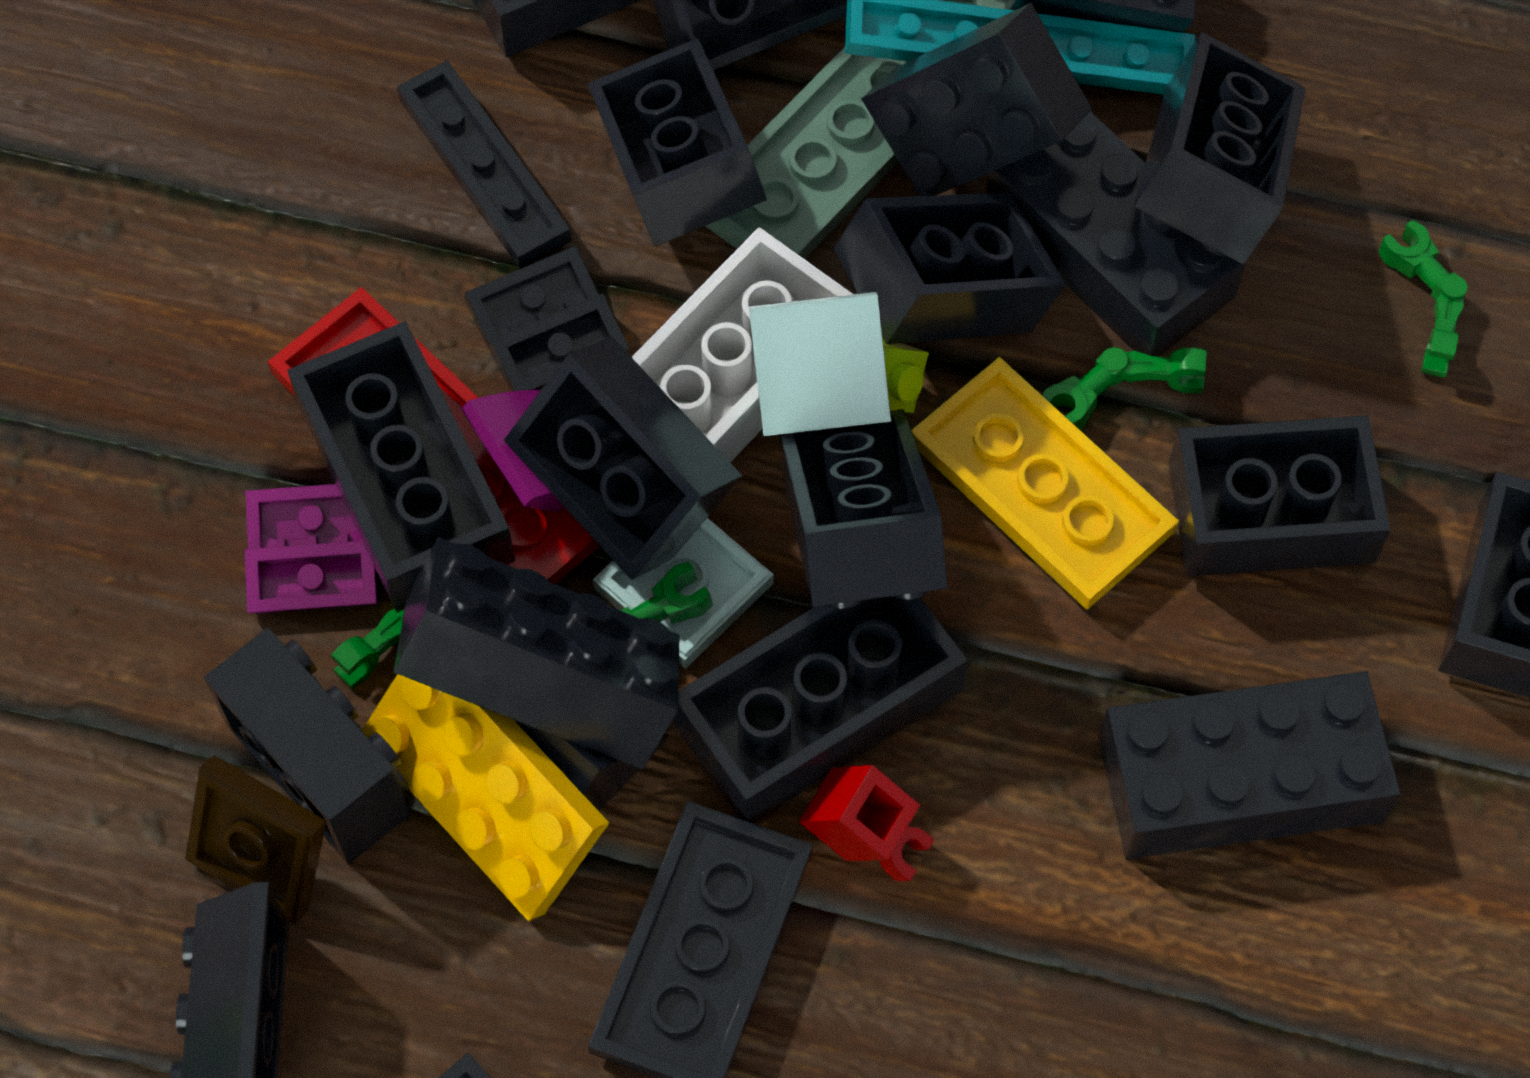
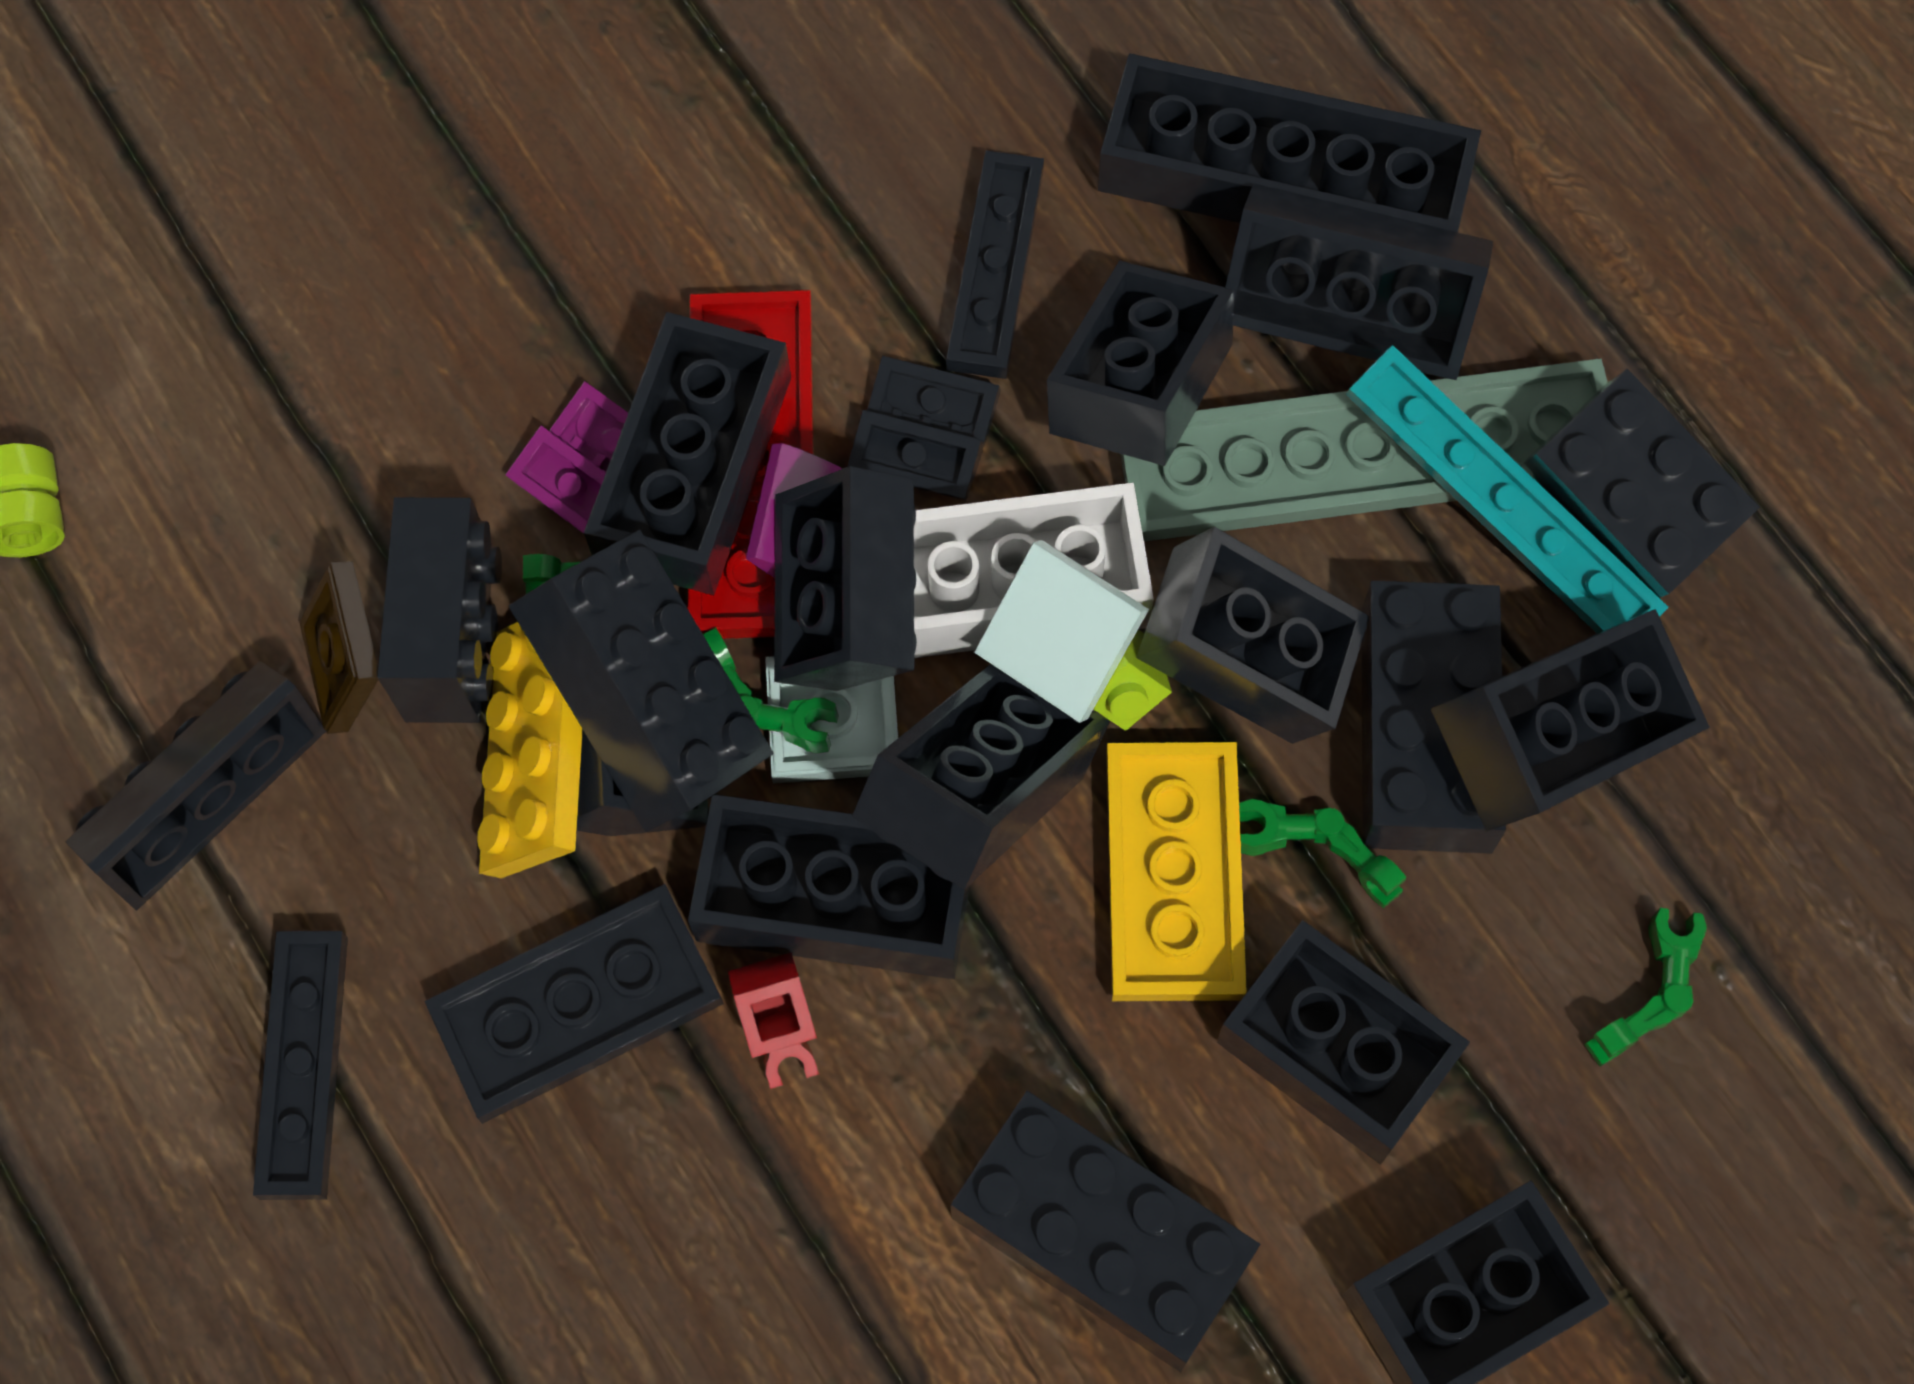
camera: 45 degrees right, 5 degrees up
black brick [861,3,1092,196] -> none

